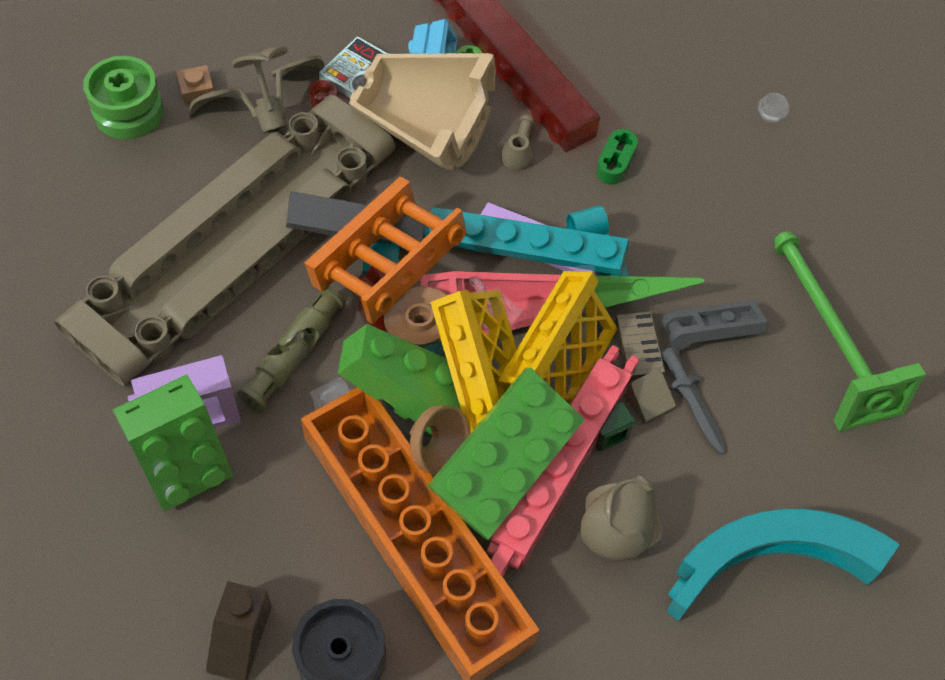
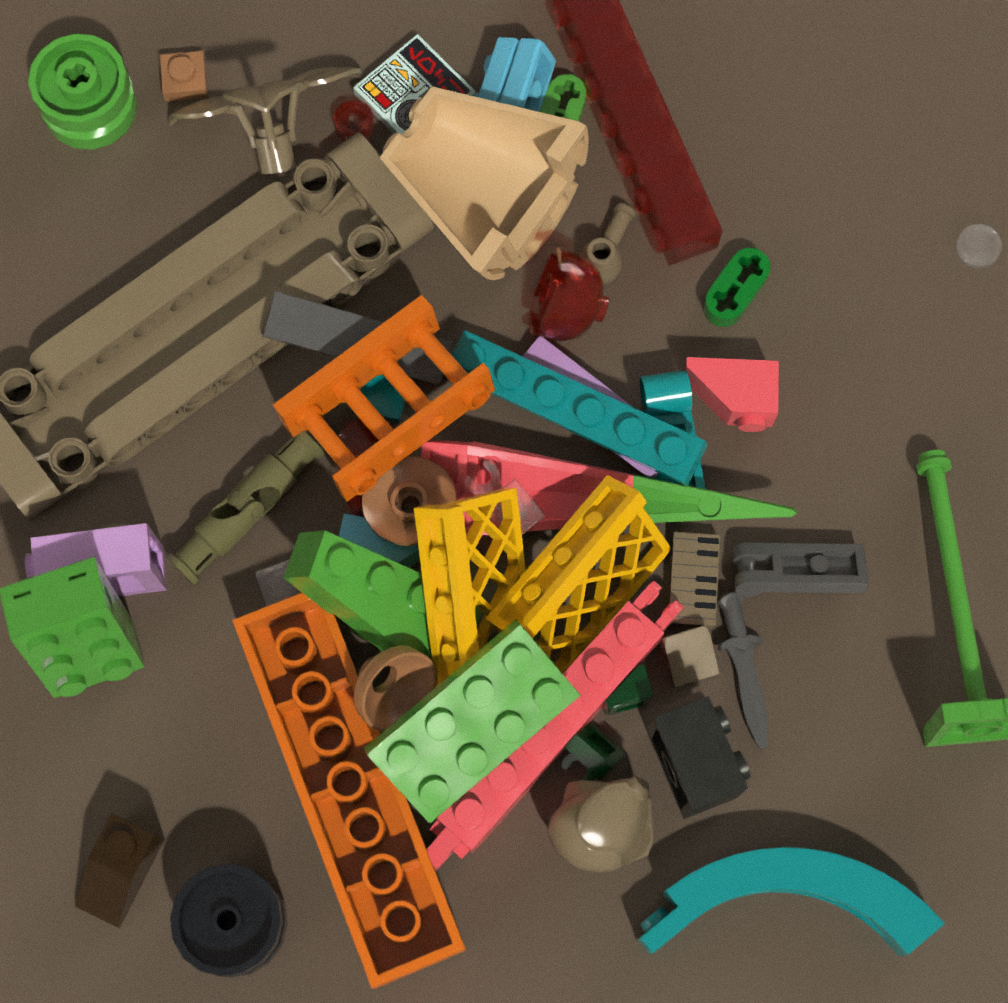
camera: 15 degrees right, 15 degrees up
none -> clear red cylinder [529,247,609,342]
none -> dark green tile [562,721,626,781]
none -> pearl dark grey brick [647,696,751,820]
none -> coral slope [683,357,779,432]

